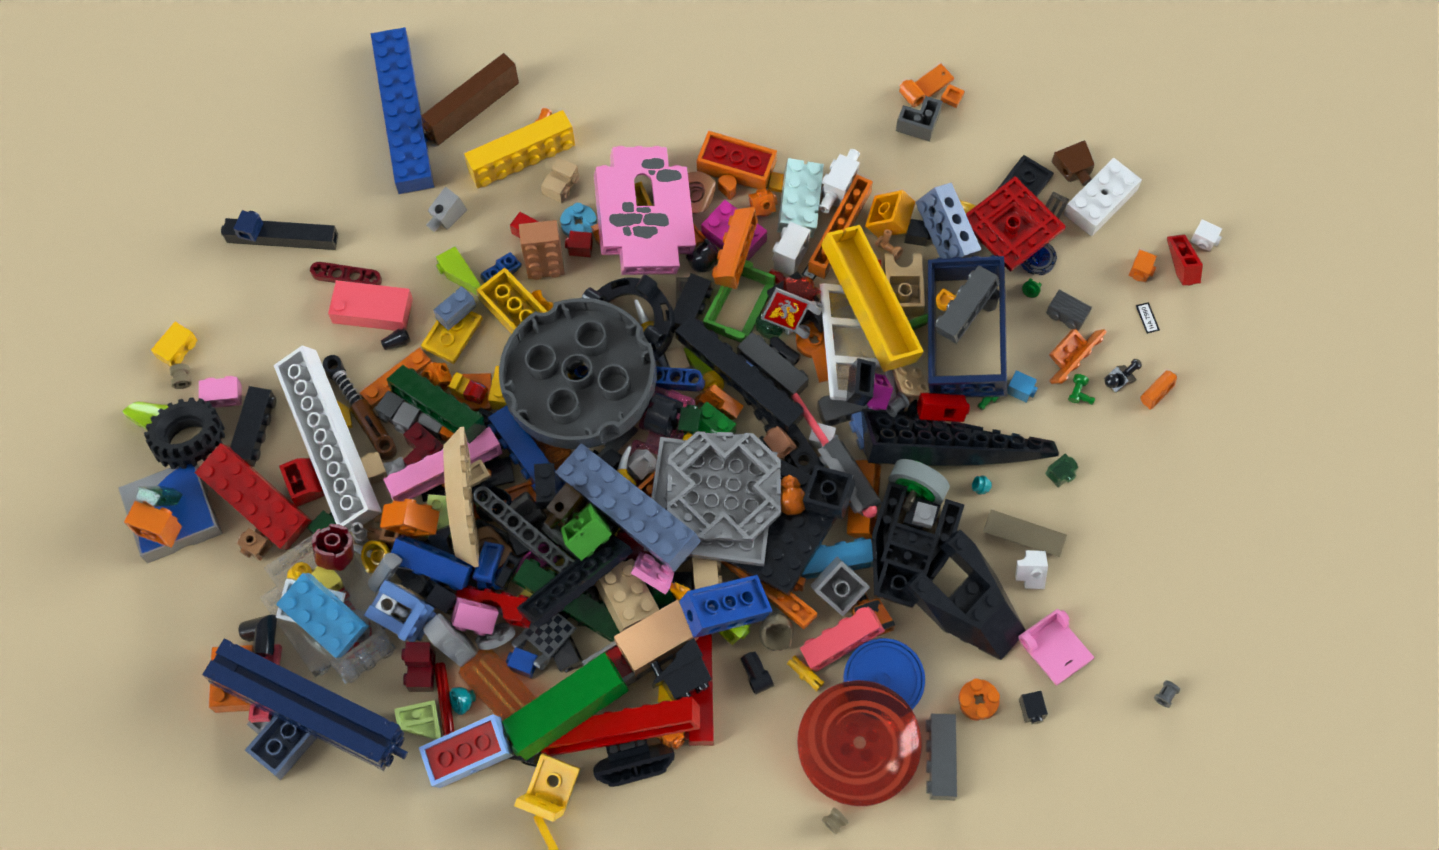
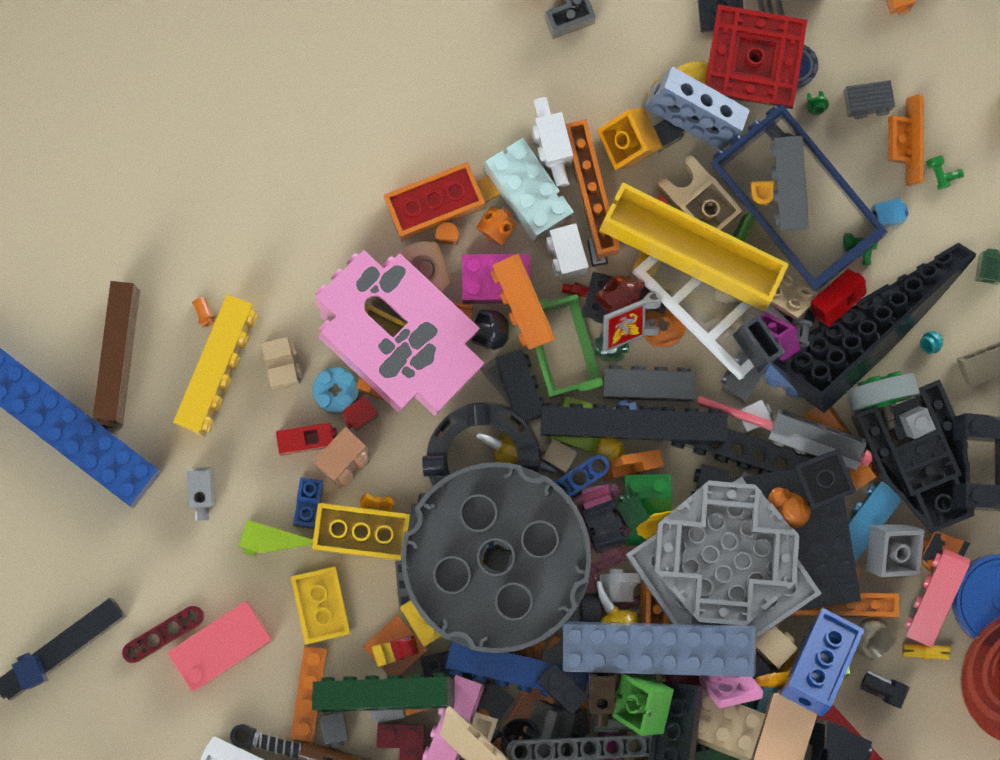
camera: 45 degrees left, 15 degrees up
black cone [381,328,411,350] -> none
light grey brick [392,401,421,434] -> none
orange brick [421,362,453,391] -> none
sand blue brick [433,286,476,331] -> none
nougat brick [763,426,797,459] -> none
black bar [769,337,801,366] -> none
orange sticker [811,347,828,383] -> none
light nougat piece [875,229,904,261] -> none
black piece [1104,359,1142,393] -> none
sticker [1136,302,1160,334] -> none

